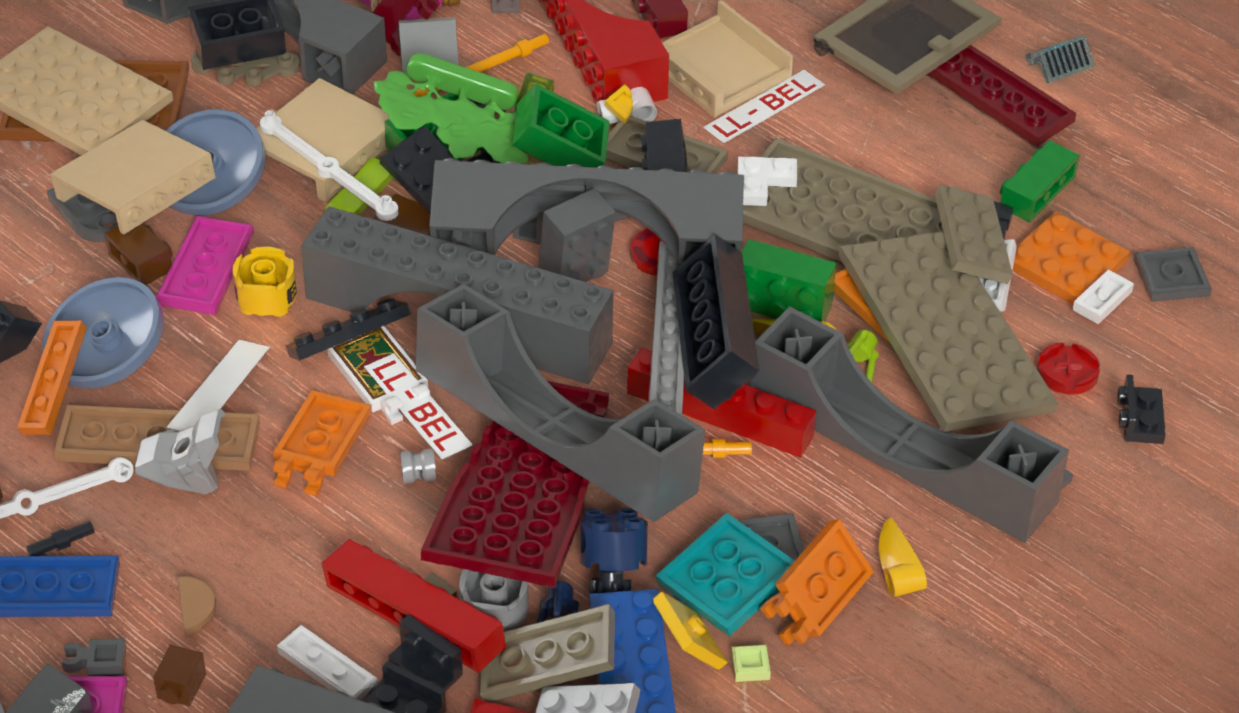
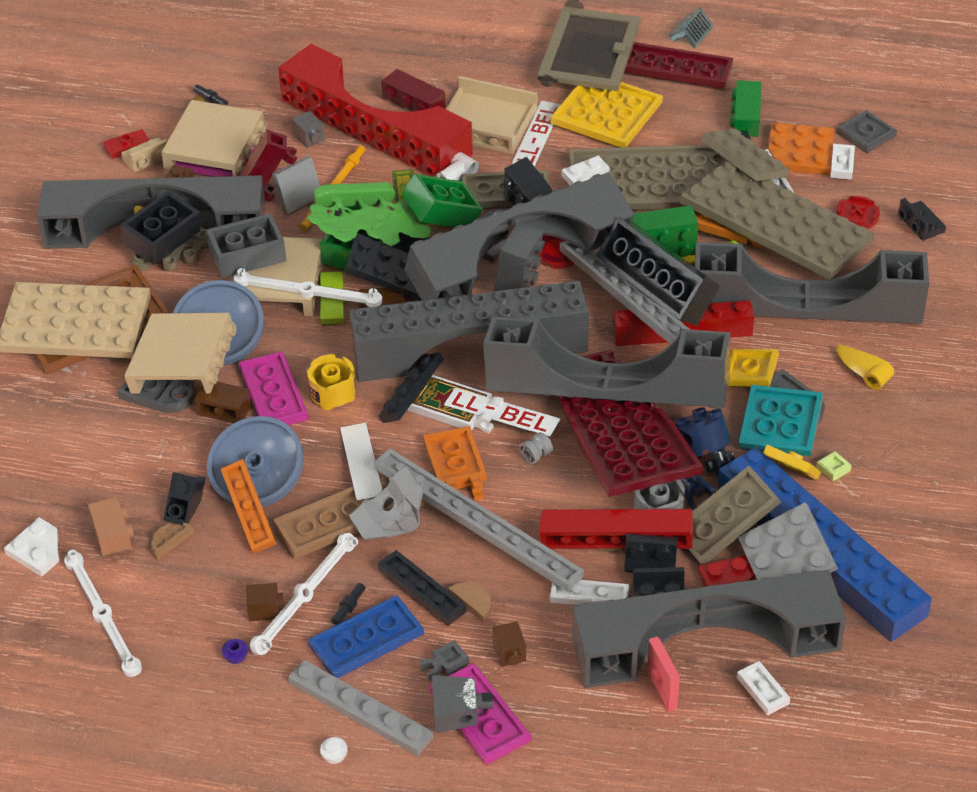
camera: 30 degrees left, 0 degrees up
yellow tile [604,84,633,124] -> none
orange tile [760,519,874,646] -> none
none -> dark grey brick [206,213,286,278]
none -> light grey plate [374,449,584,592]
none -> black plate [378,550,467,626]
none -> yellow plate [551,71,663,148]
none -> yellow plate [729,349,779,387]

